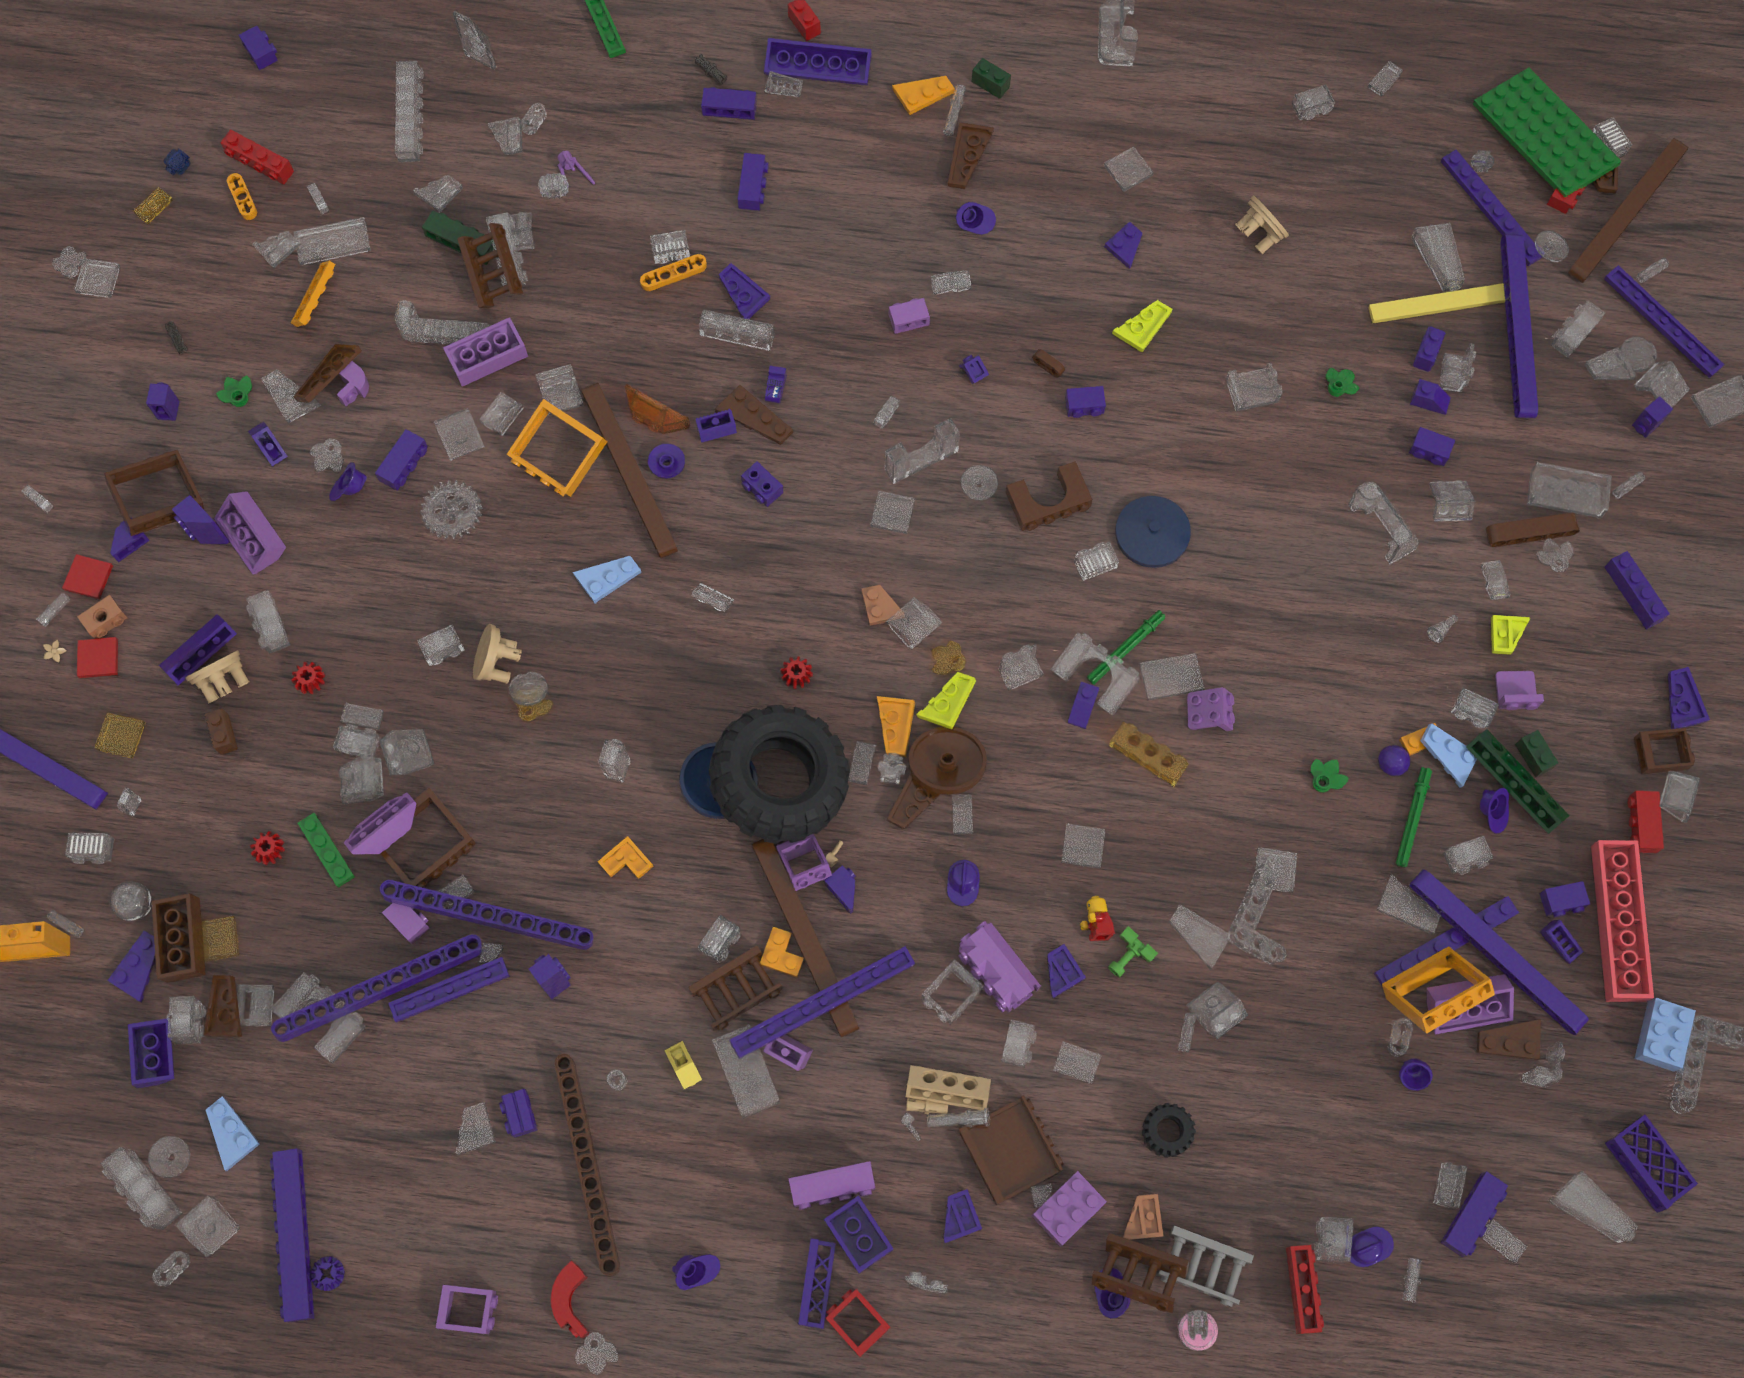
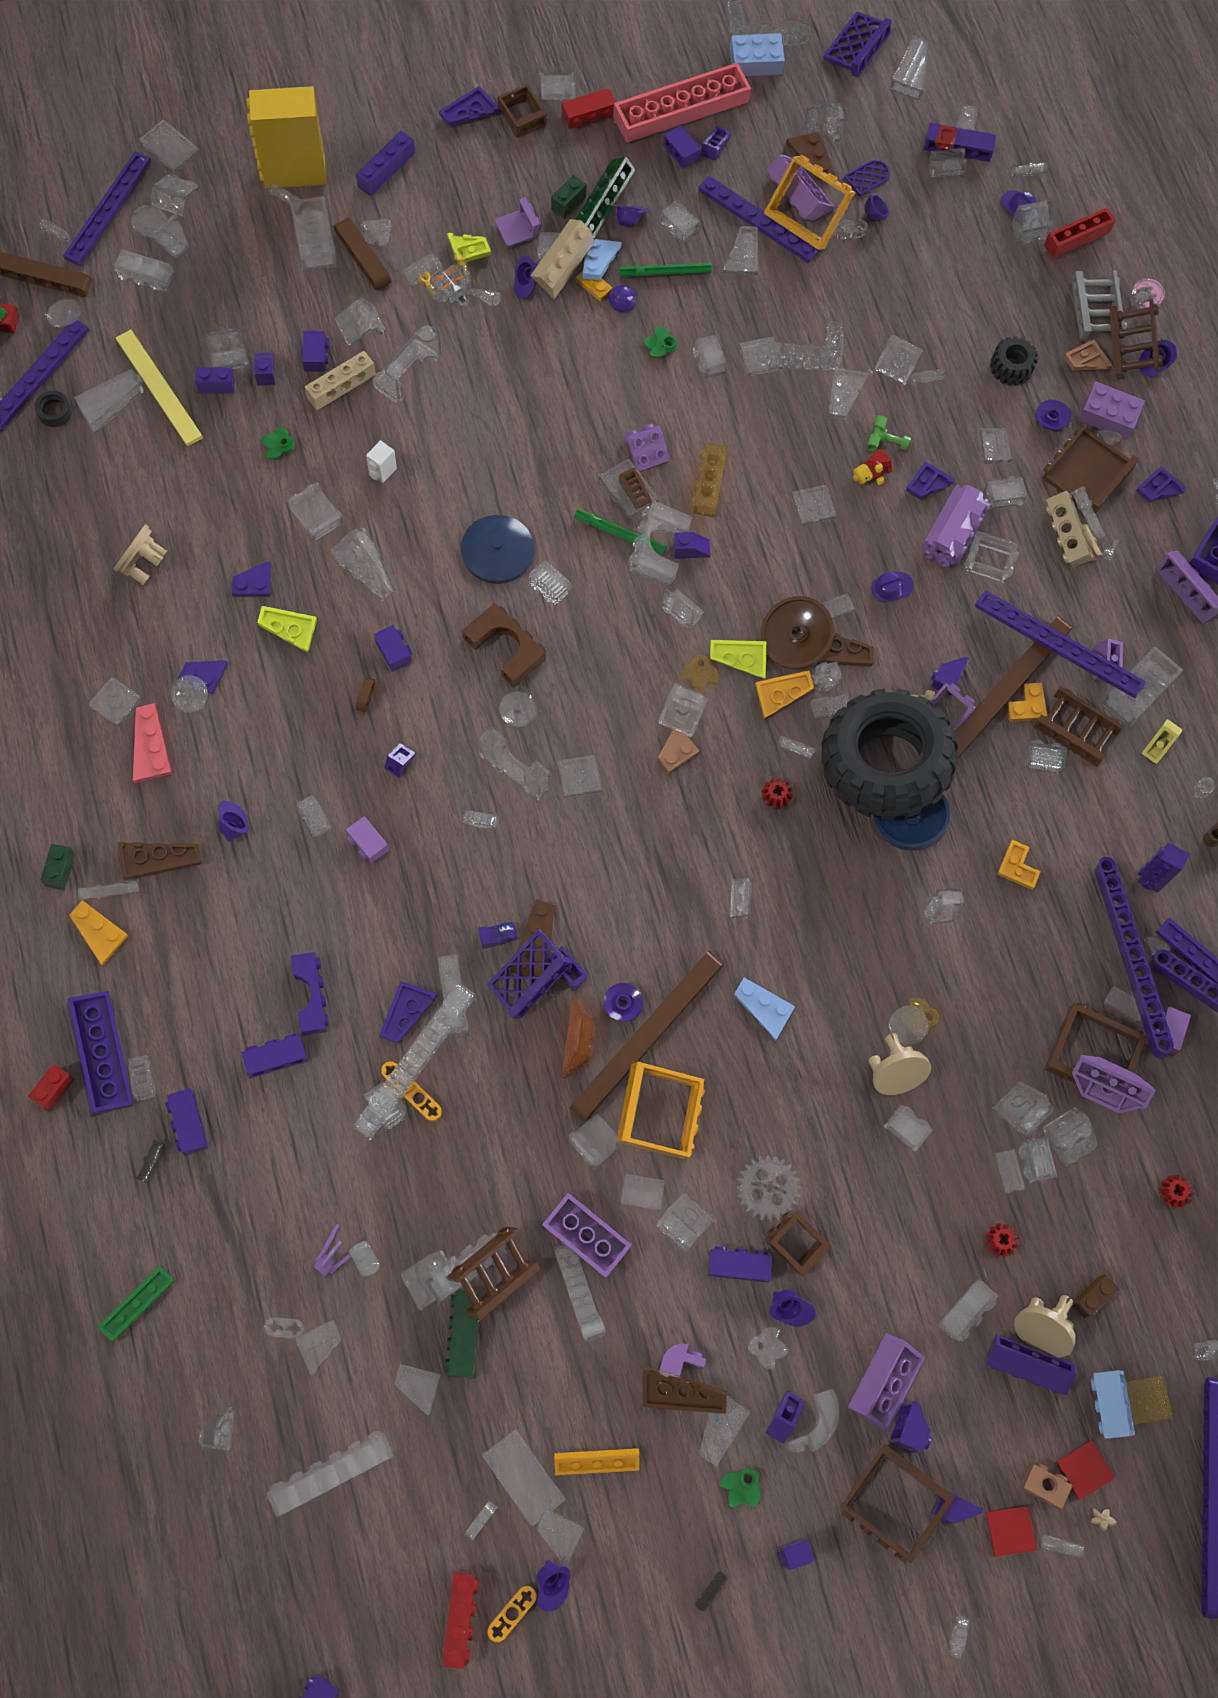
camera: 120 degrees left, 0 degrees up
green plate [297,813,355,888] -> none
dark purple brick [741,461,784,507] -> none
dark purple beam [1409,869,1589,1035] -> none
dark purple beam [1500,234,1538,418] -> none
dark purple brick [1632,396,1673,438] -> none
none -> black tyre [35,390,72,427]
none -> coral wing [133,703,172,784]
none -> clear dish [171,675,208,713]
none -> dark purple wing [232,561,271,597]
none -> yellow brick [246,86,327,188]
none -> dark purple arch [291,952,329,1036]
none -> tan brick [305,351,376,410]
none -> clear wedge [329,527,396,601]
none -> clear beam [353,983,476,1140]
none -> white brick [366,440,397,483]
none -> clear torso [418,250,471,307]
none -> dark purple fence [487,929,573,1019]
none -> dark purple piece [514,256,538,299]
none -> tan slope [531,219,594,299]
none -> dark purple piece [536,1560,570,1612]
none -> reddish brown slope [619,468,652,509]
none -> clear brick [693,335,727,379]
none -> reddish brown window [765,1210,831,1276]
none -> clear axle [778,736,815,758]
none -> clear arch [784,1388,839,1454]
none -> dark purple window [844,160,890,196]
none -> red bracket [935,125,957,151]
none -> dark purple dish [1036,400,1071,430]
none -> light blue brick [1091,1370,1135,1439]

